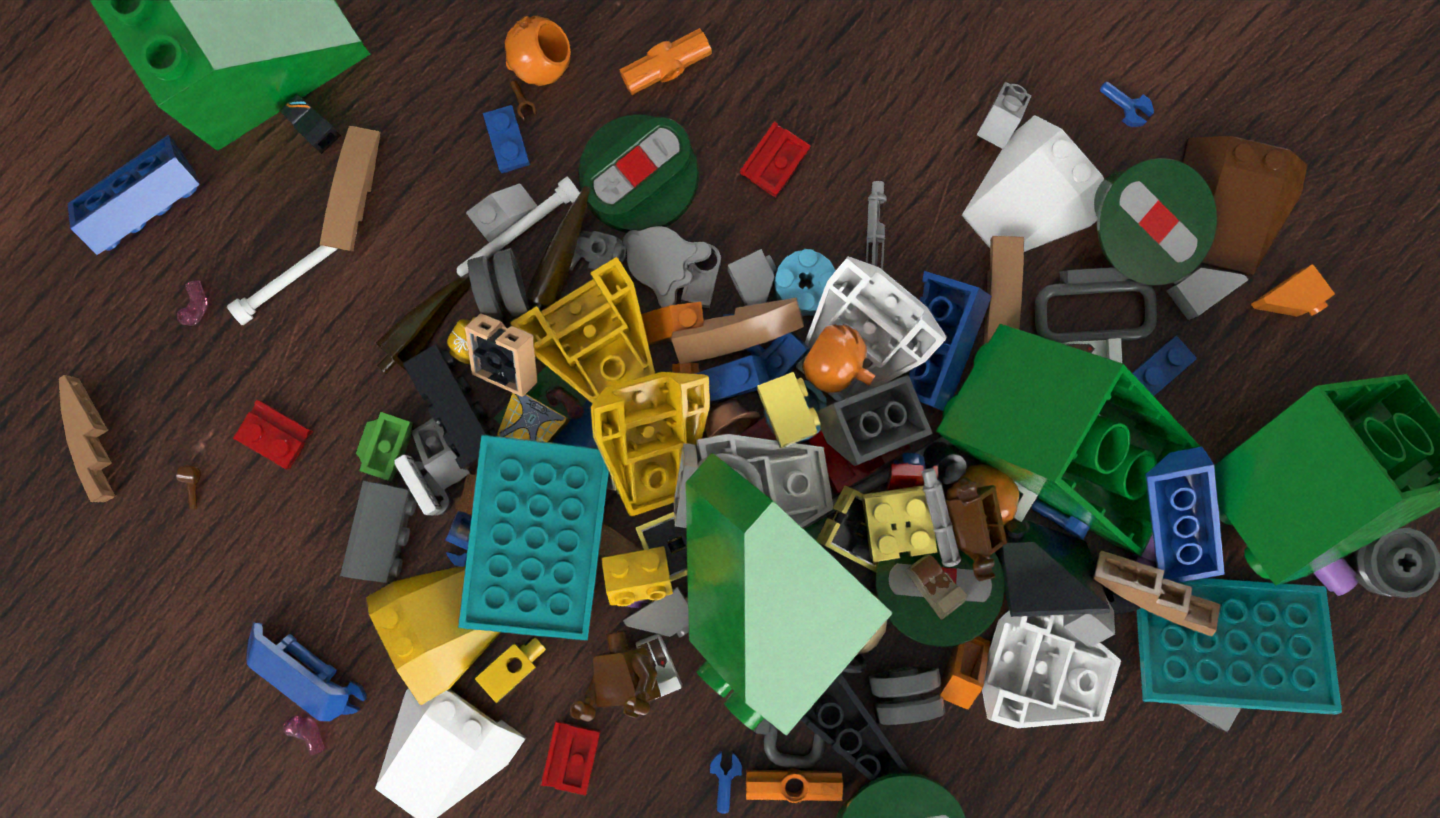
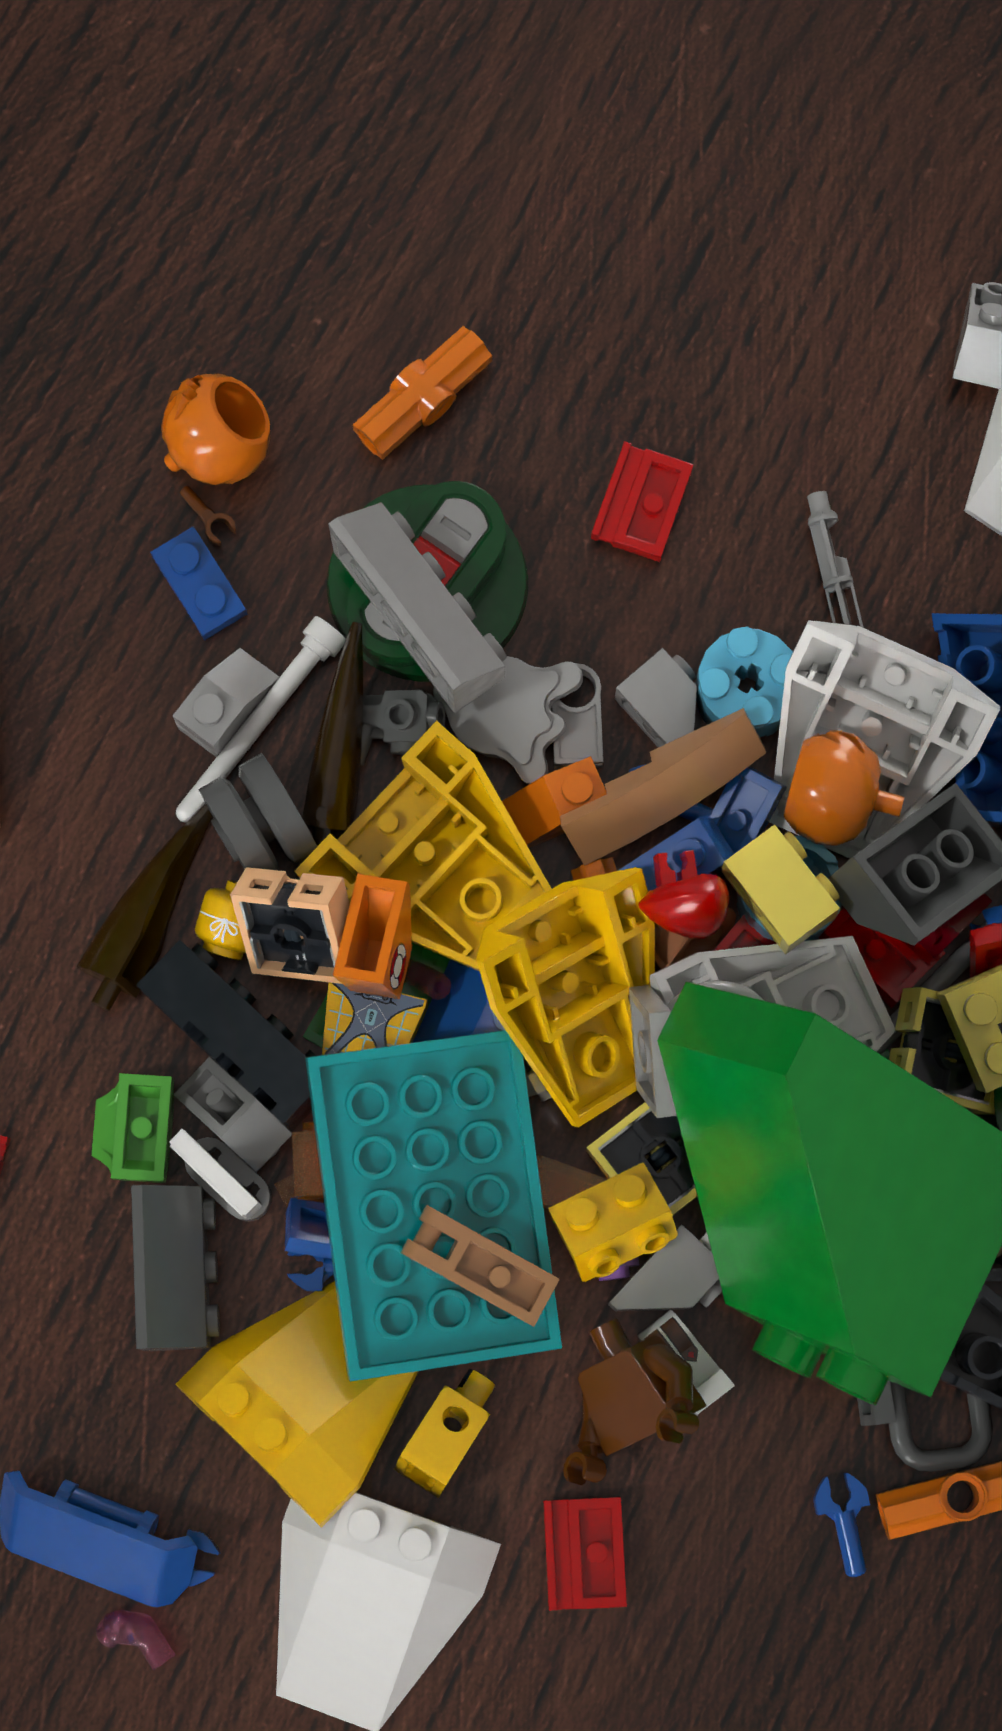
camera: 15 degrees left, 5 degrees down
none -> light grey slope [328,502,507,713]
none -> orange slope [333,873,412,999]
none -> medium nougat plate [400,1205,560,1327]
none -> red piece [638,850,729,939]

